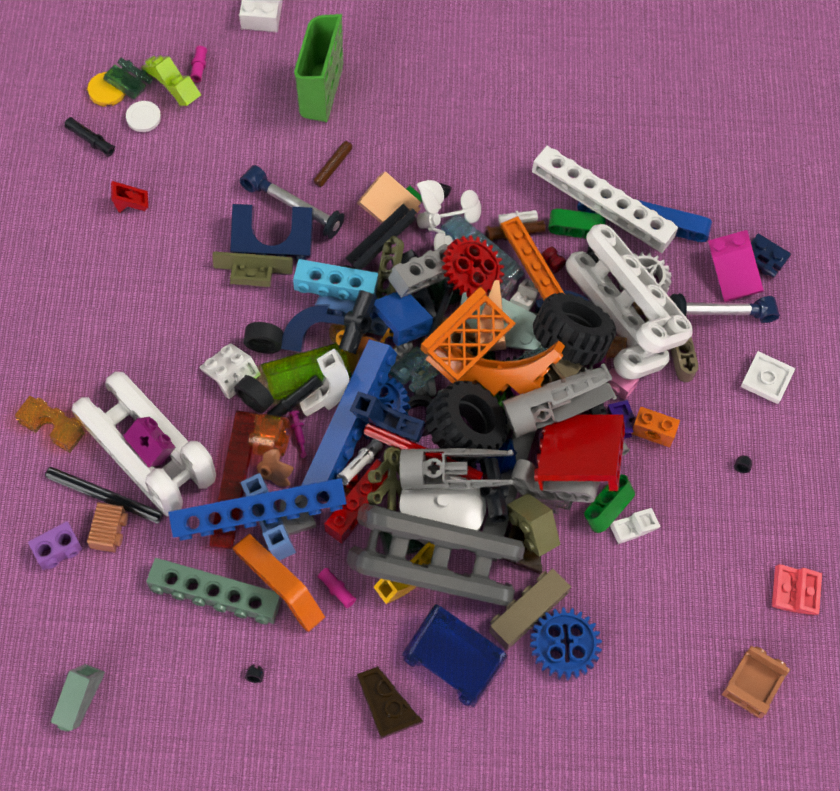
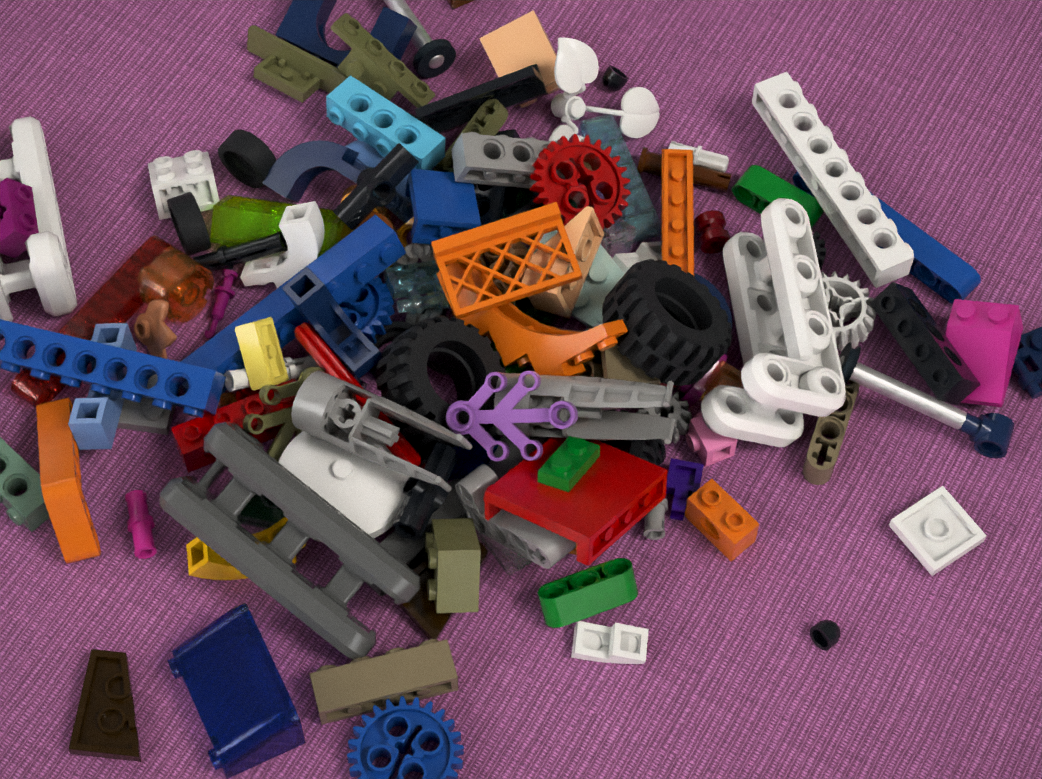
camera: 30 degrees right, 5 degrees down
none -> light yellow slope [235,317,289,391]
none -> olive bracket [330,13,435,108]
none -> medium lavender plant [446,371,578,462]
none -> green plate [538,436,600,492]
none -> black brick [870,282,981,405]

